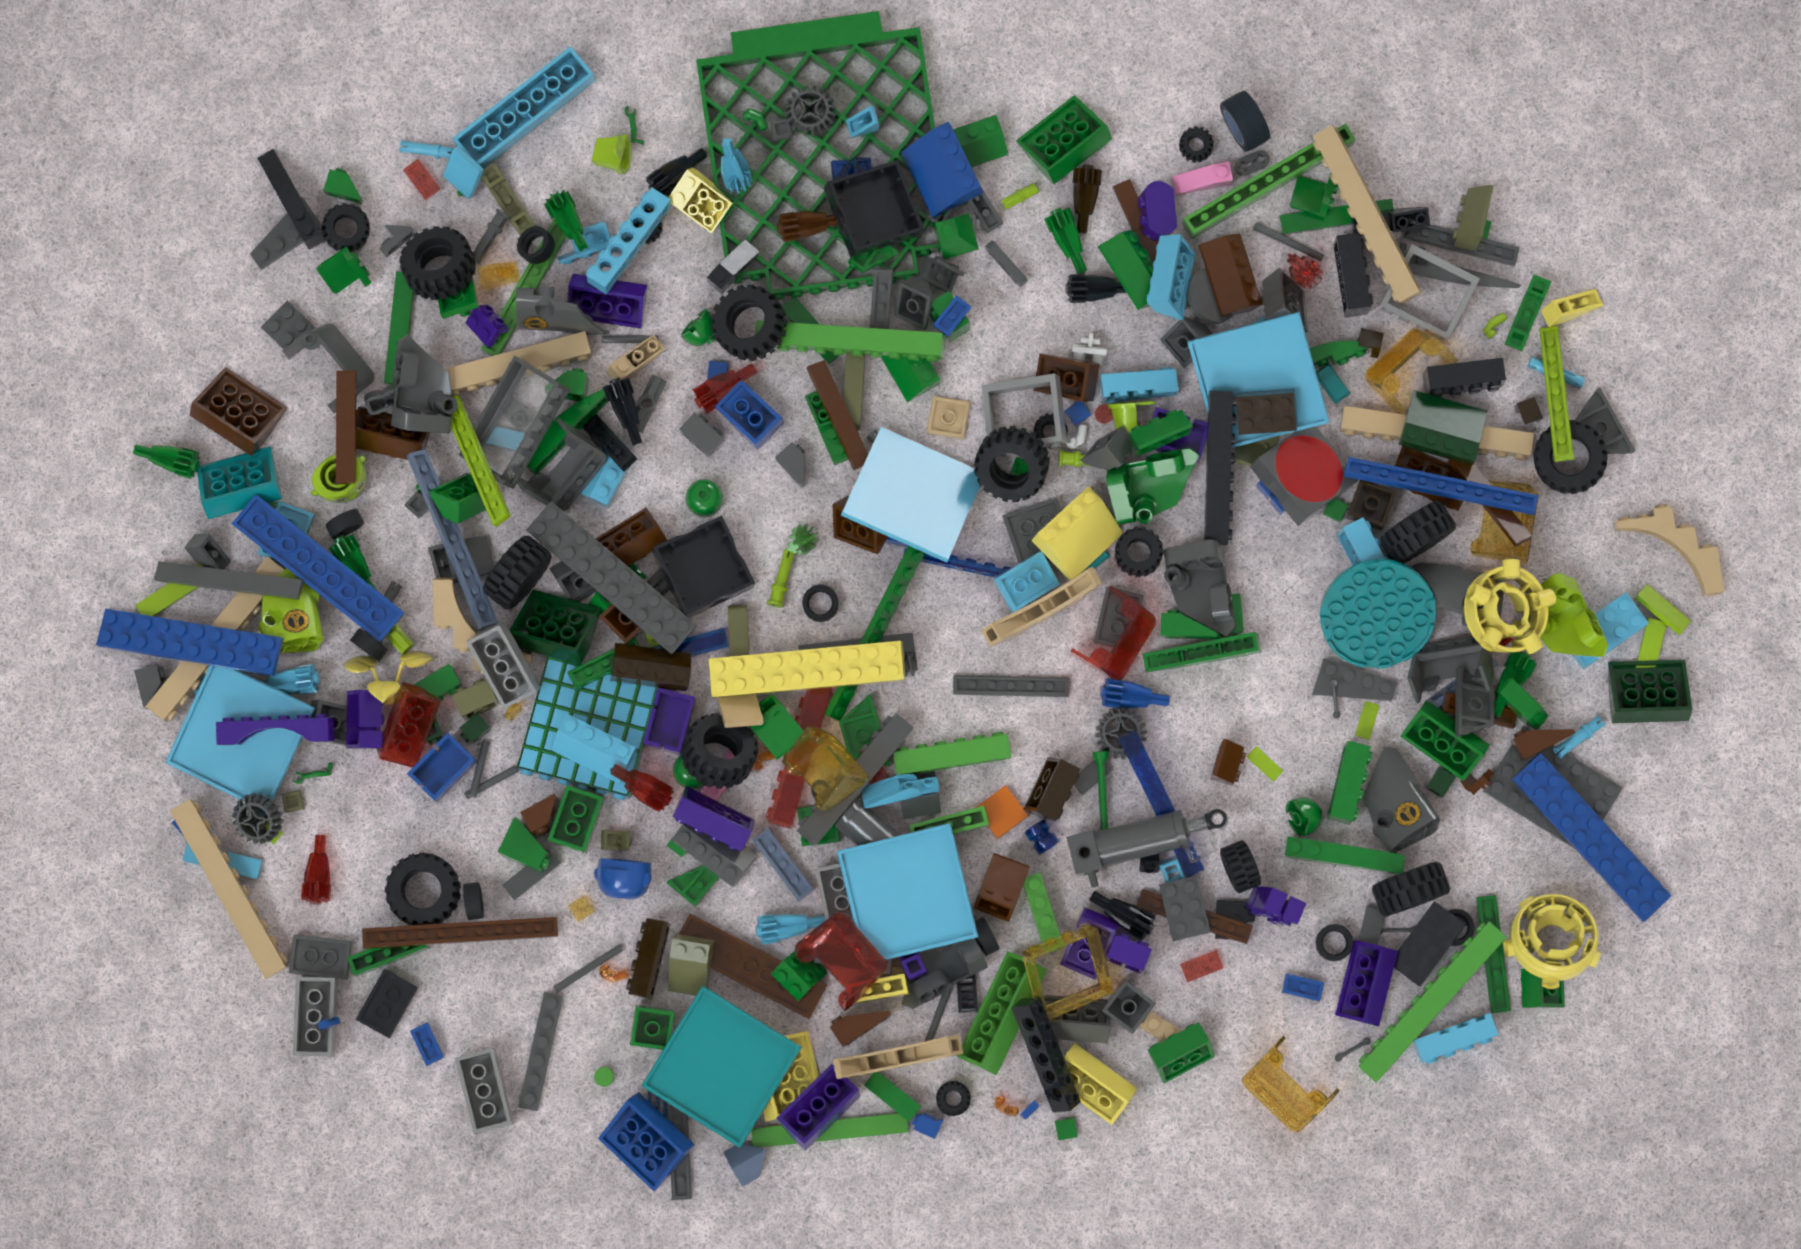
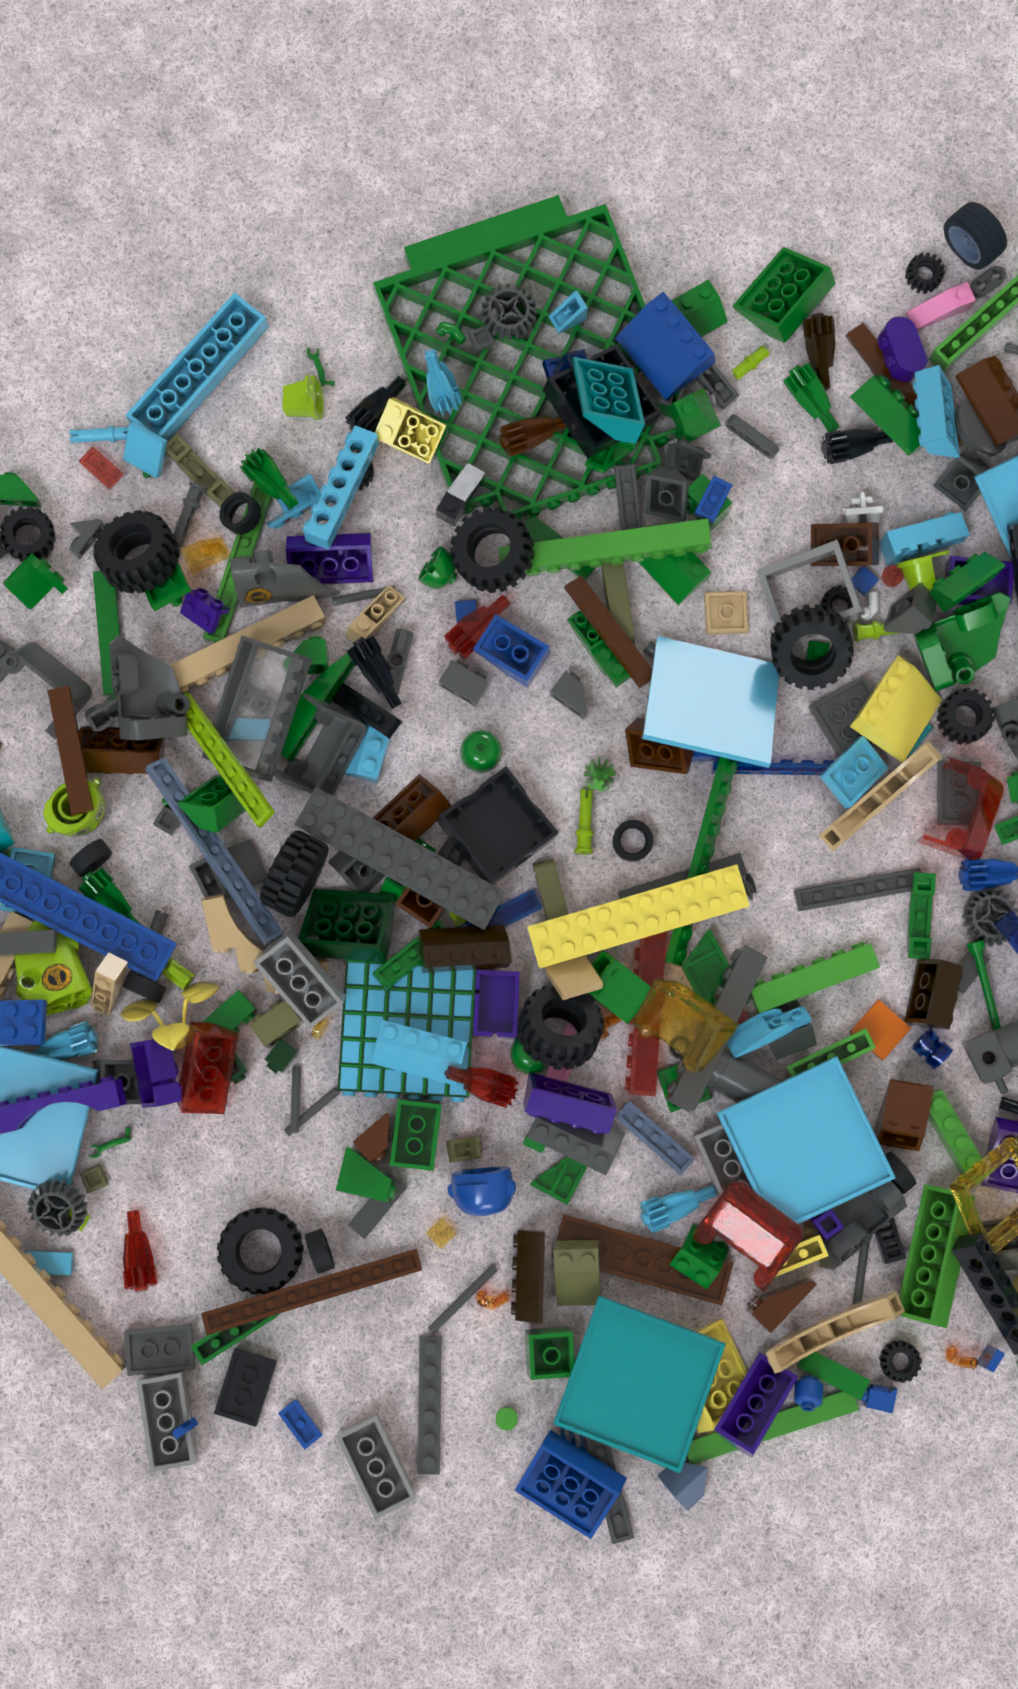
camera: 20 degrees left, 0 degrees up
blue piece [407,733,477,803] -> none
none -> tan slope [90,952,128,1016]
none -> teal slope [572,357,645,444]
none -> blue head [794,1375,824,1411]
none -> green slope [907,872,936,959]

